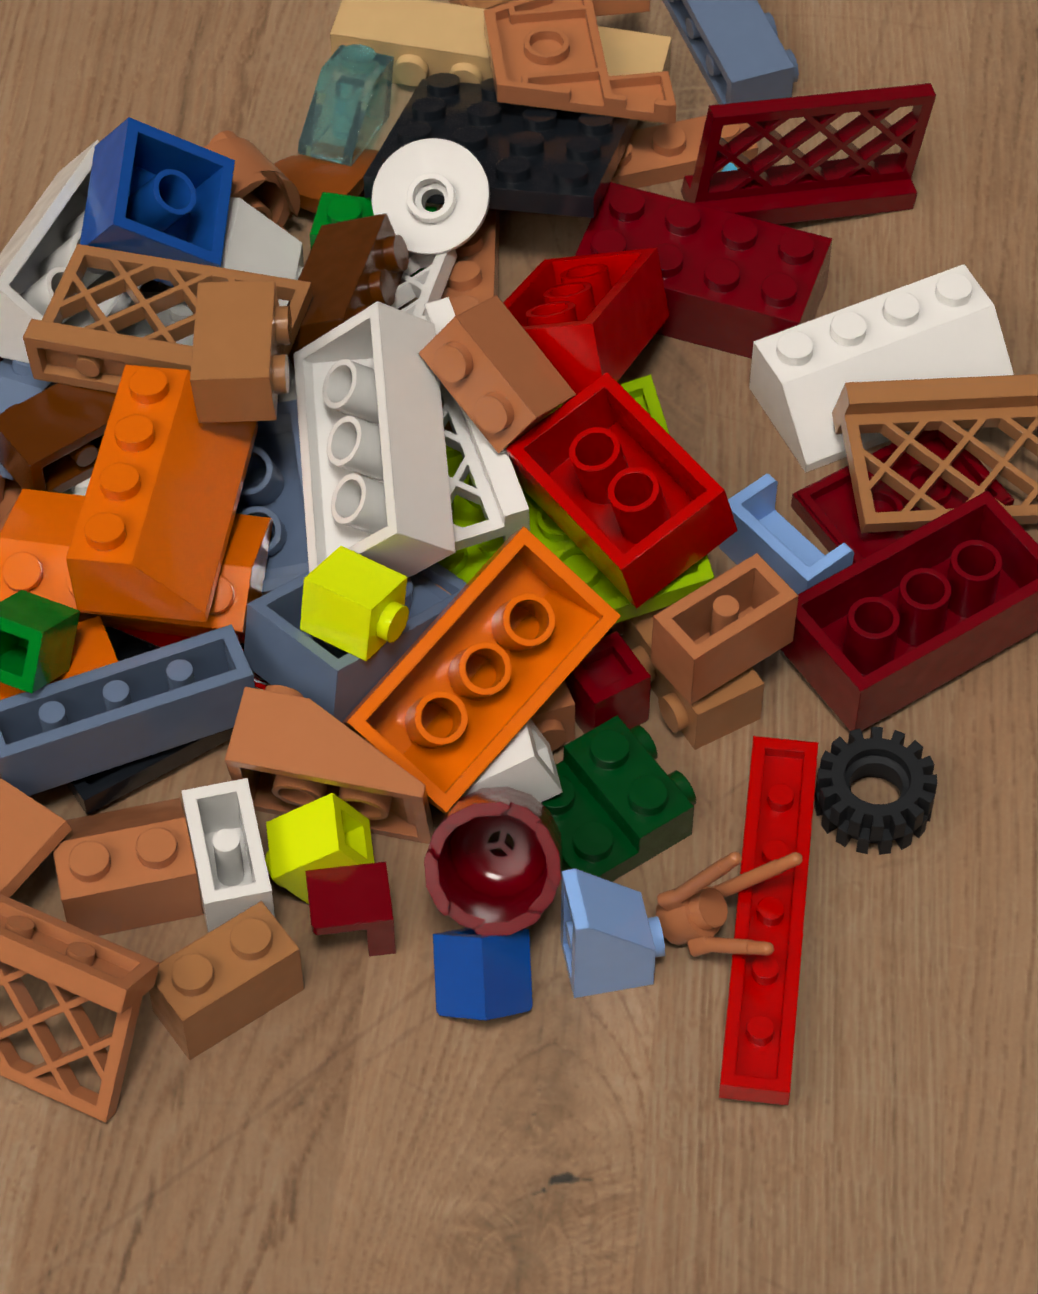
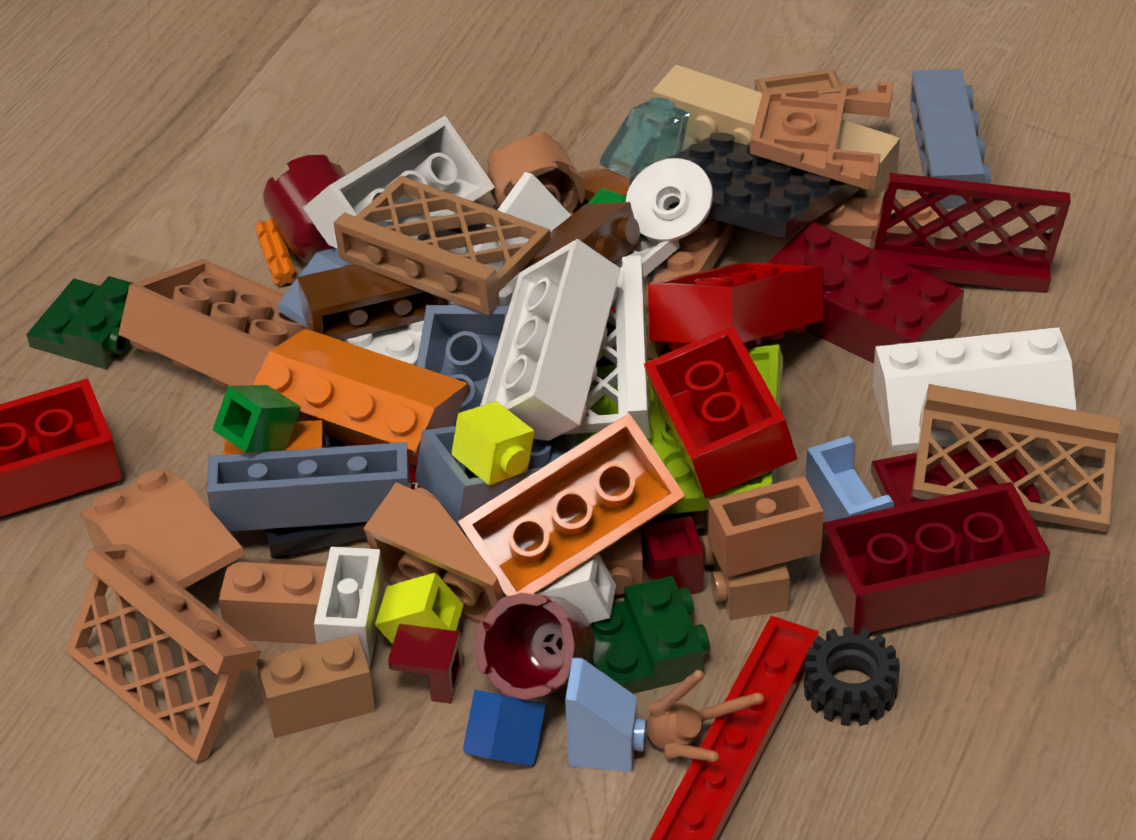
camera: 20 degrees right, 10 degrees down
orange slope [66,365,258,622] -> none
blue brick [80,117,235,287] -> none
medium nougat brick [190,280,292,423] -> none
nougat brick [418,295,576,454] -> none

